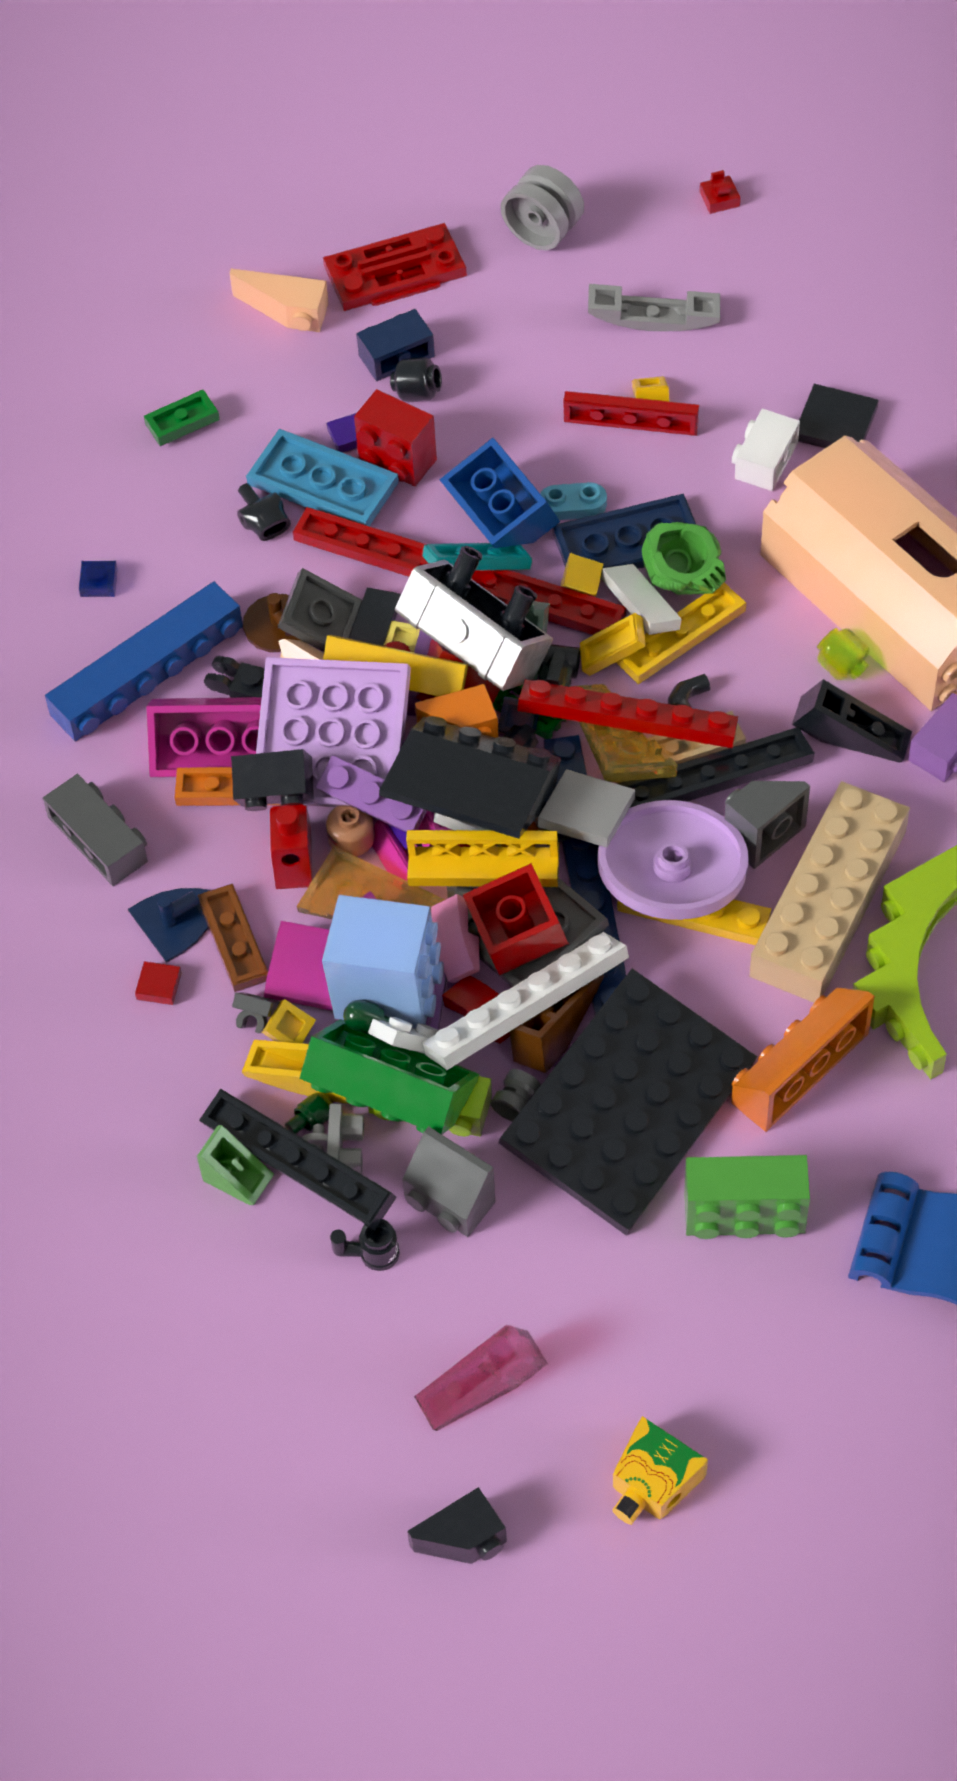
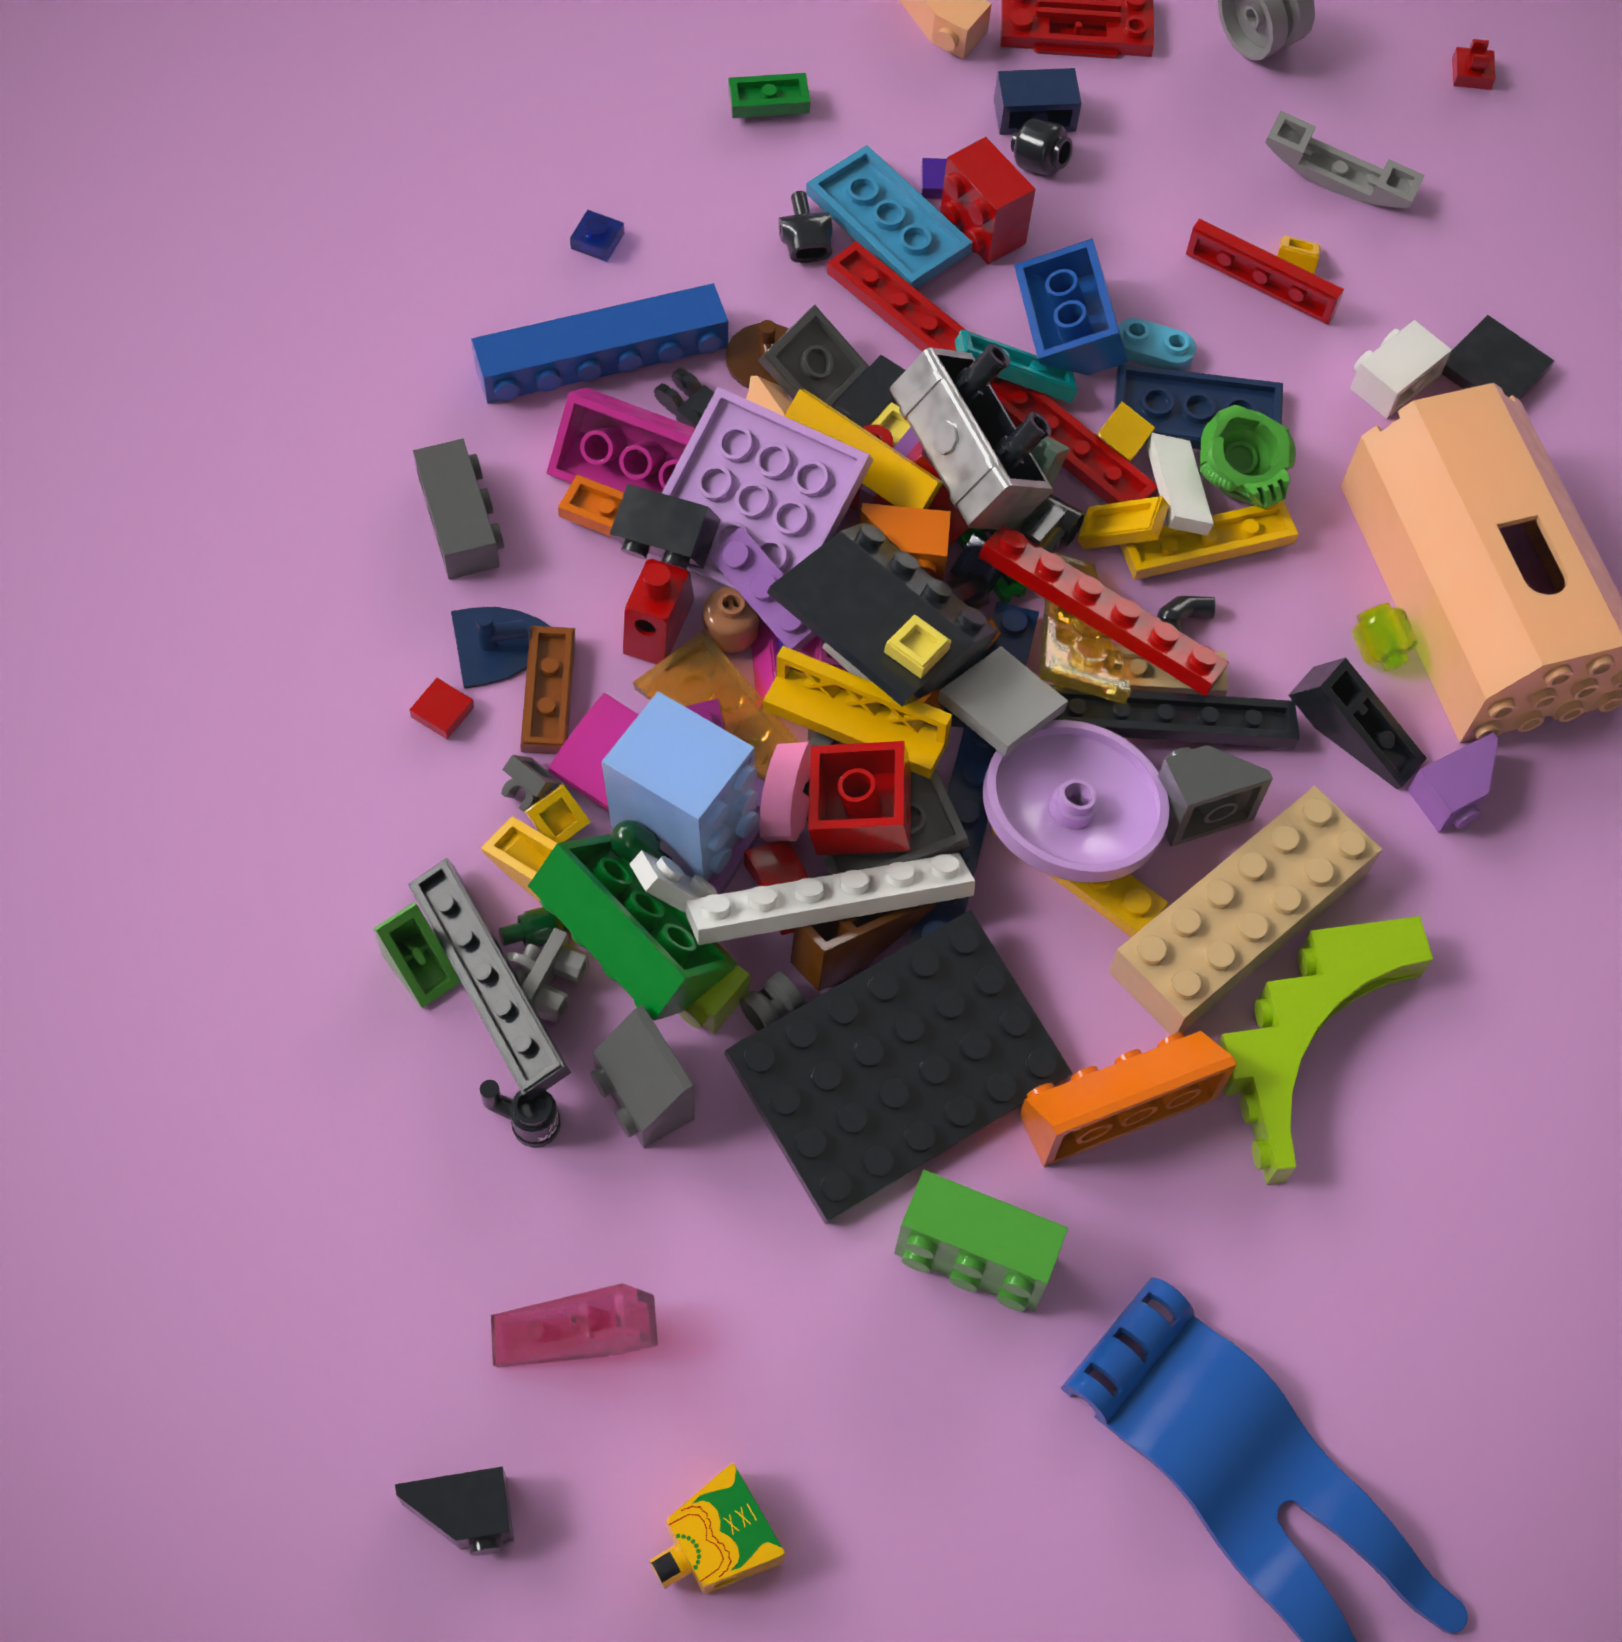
camera: 15 degrees right, 5 degrees up
none -> light yellow tile [884,614,951,679]

